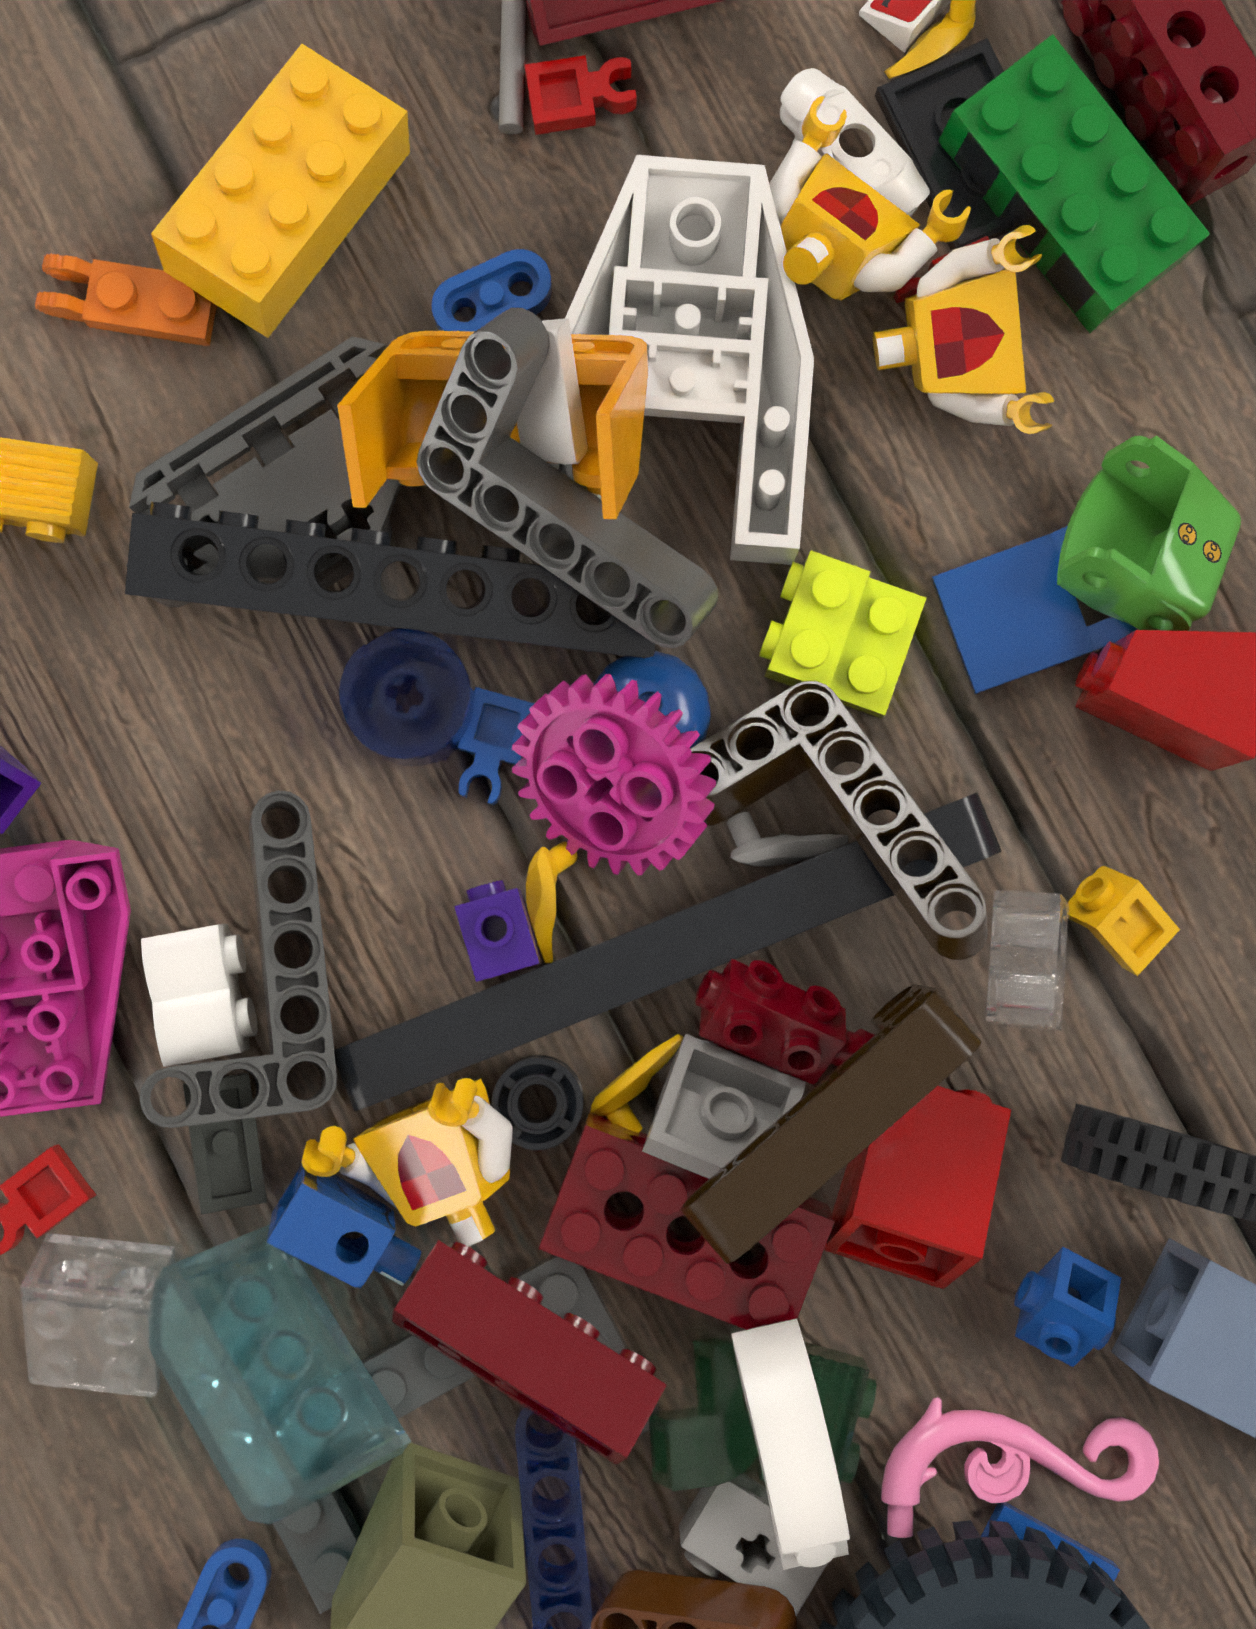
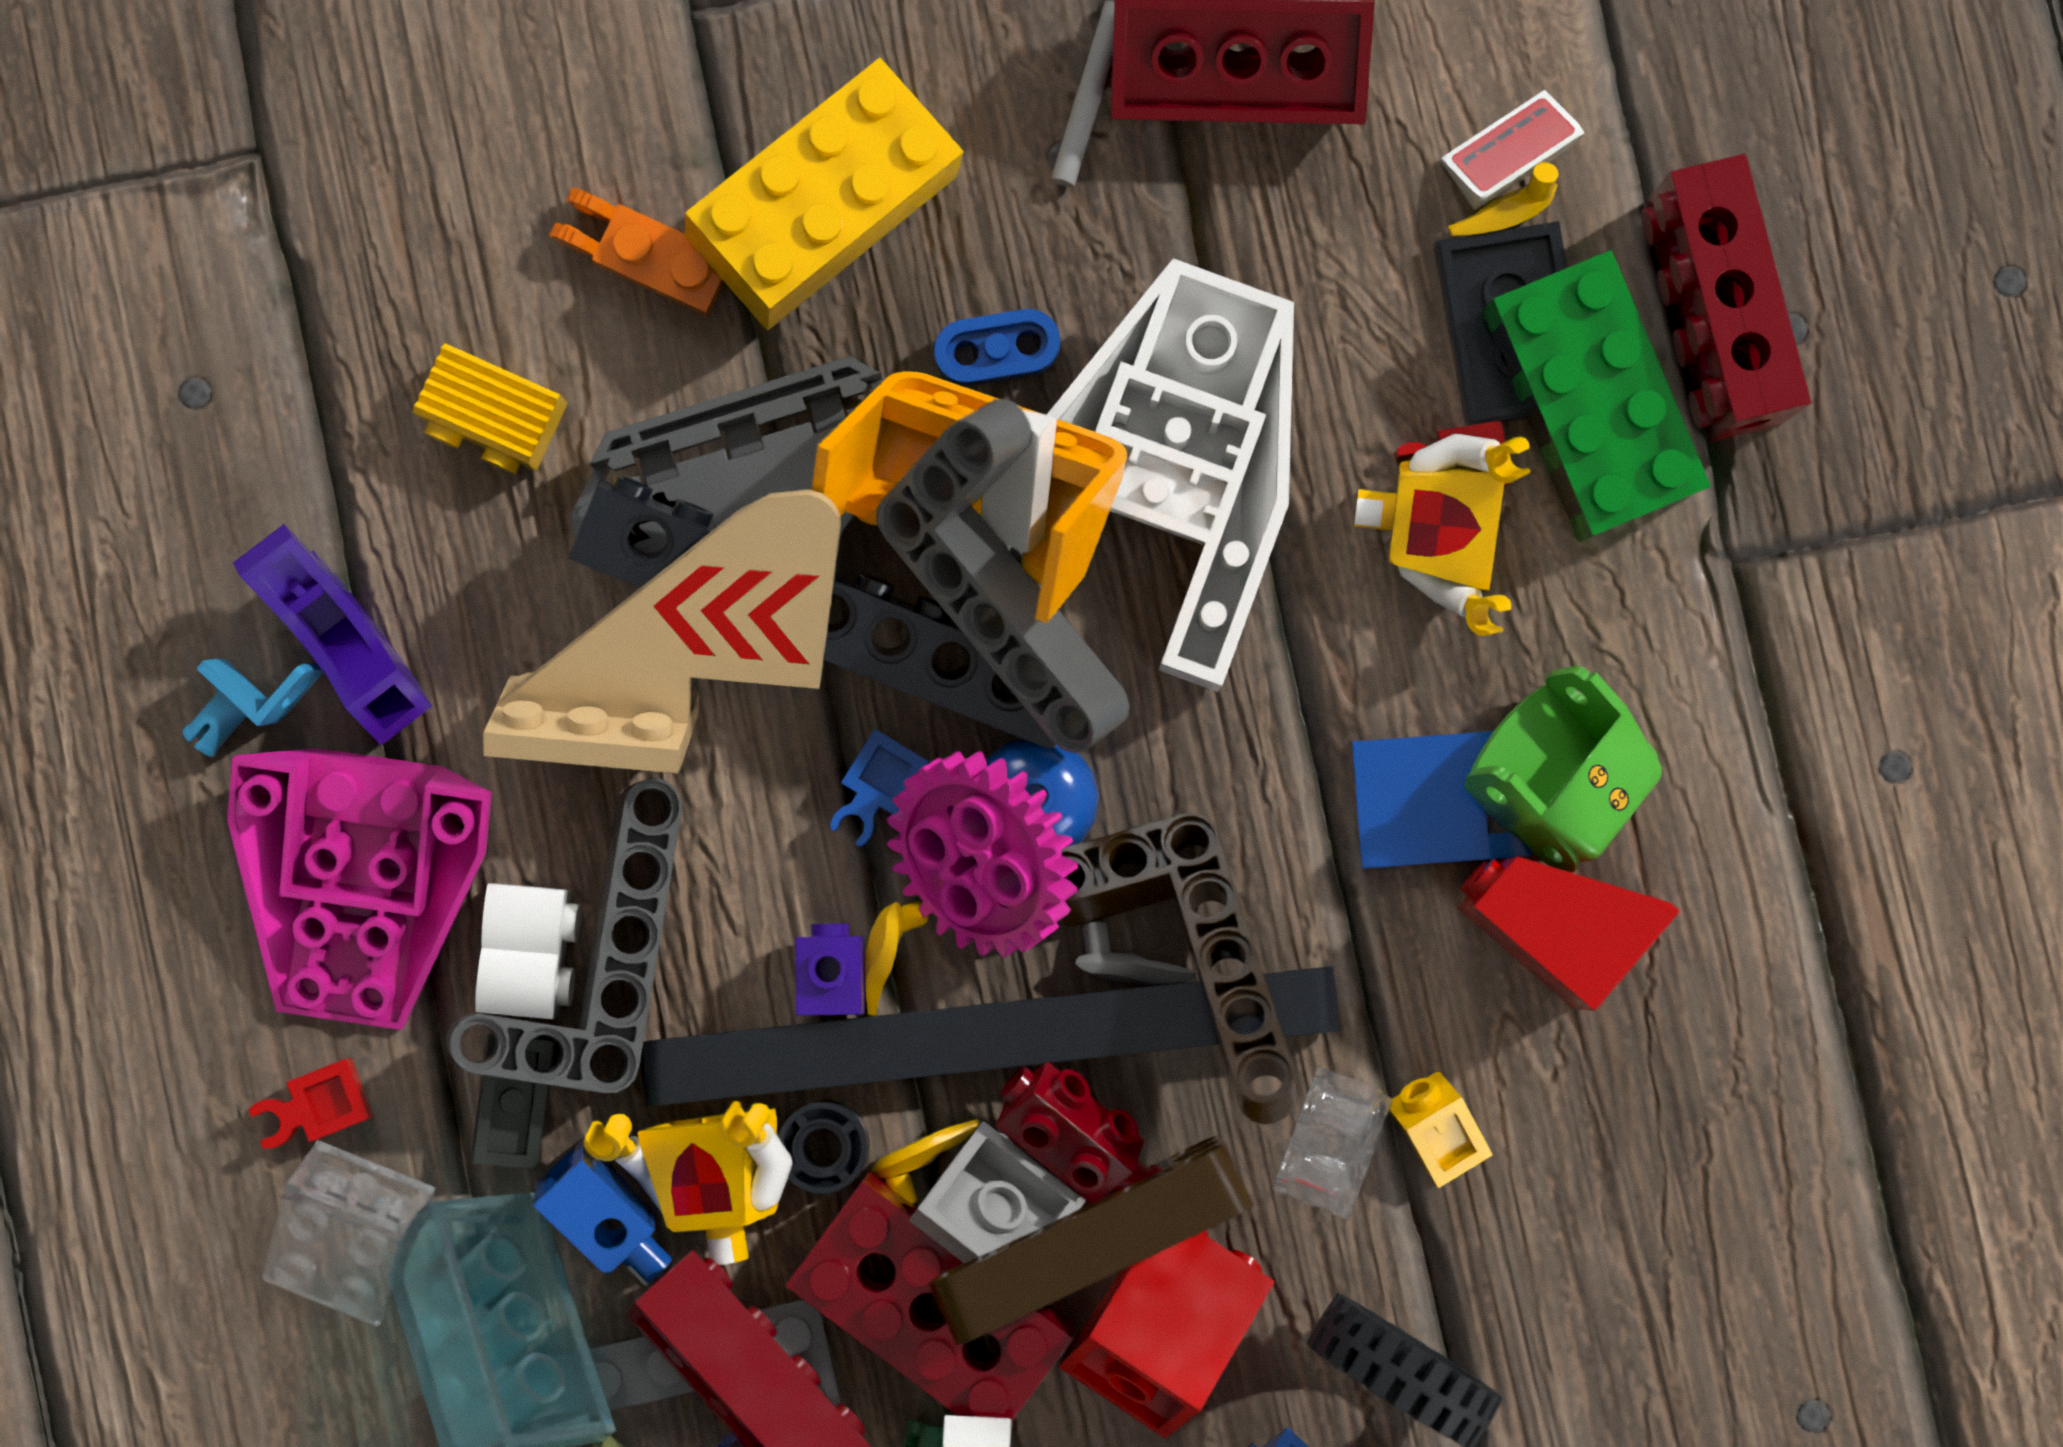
camera: 20 degrees right, 0 degrees up
clear blue brick [339,629,475,766] -> none
red plate [524,55,637,135] -> none
neon yellow plate [759,550,926,718] -> none
torso [769,96,971,300] -> none
white piece [779,68,930,217] -> none
none -> tan piece [483,490,841,774]

